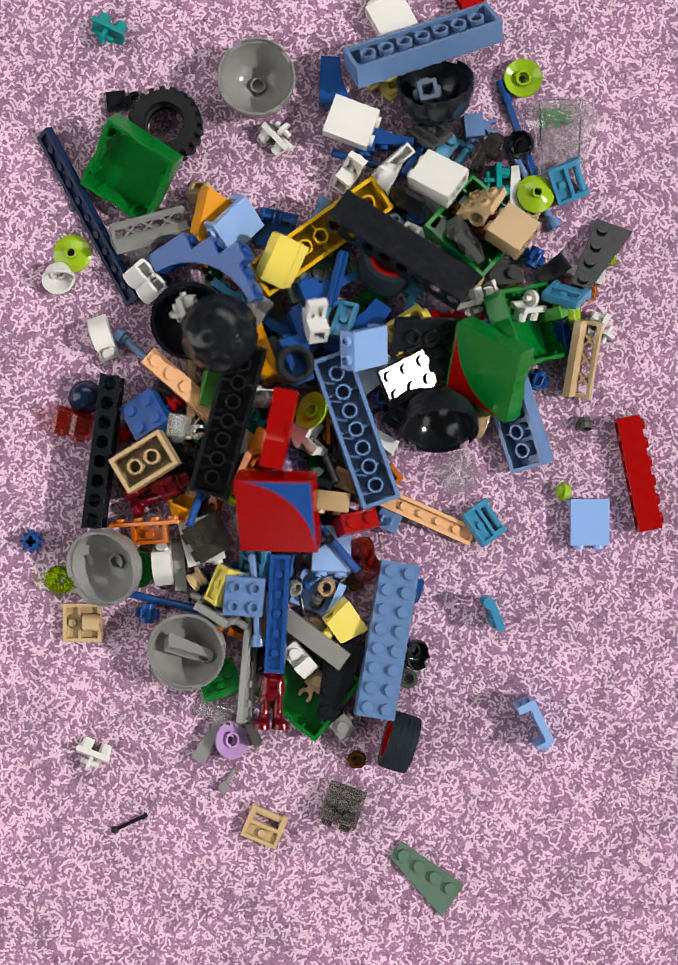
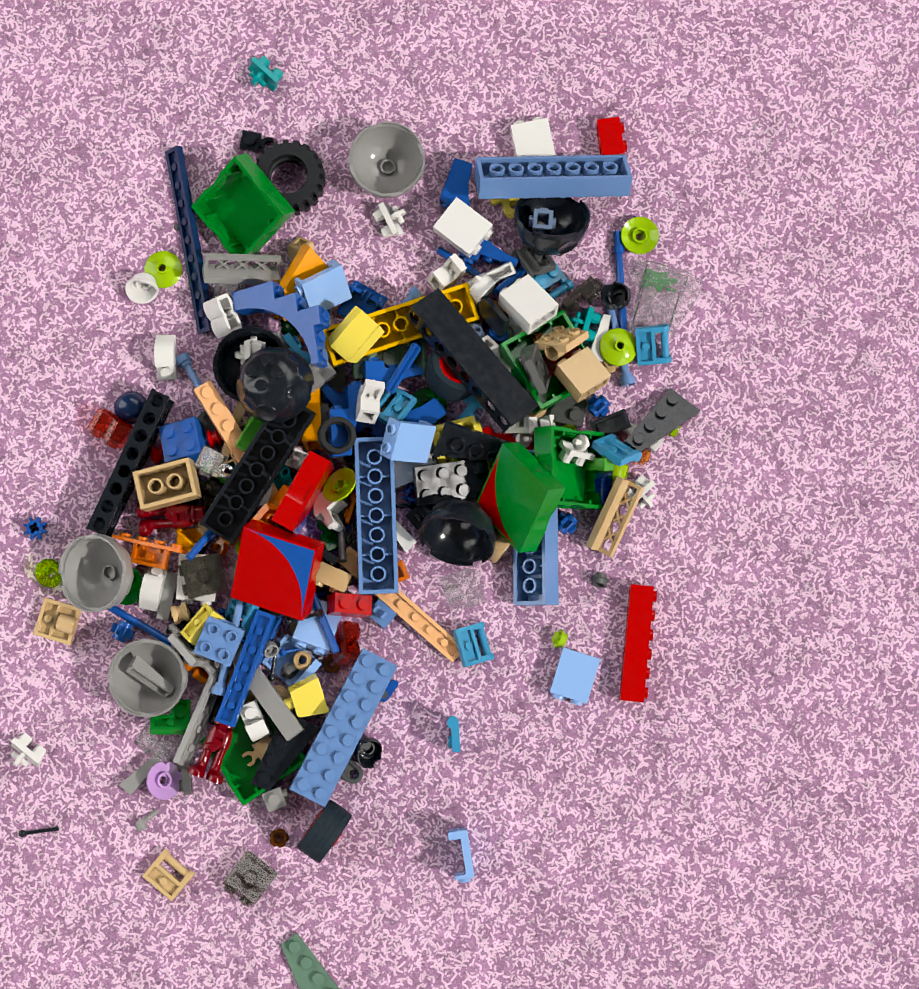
camera: 15 degrees right, 5 degrees down
medium blue brick [462,112,498,144] -> none

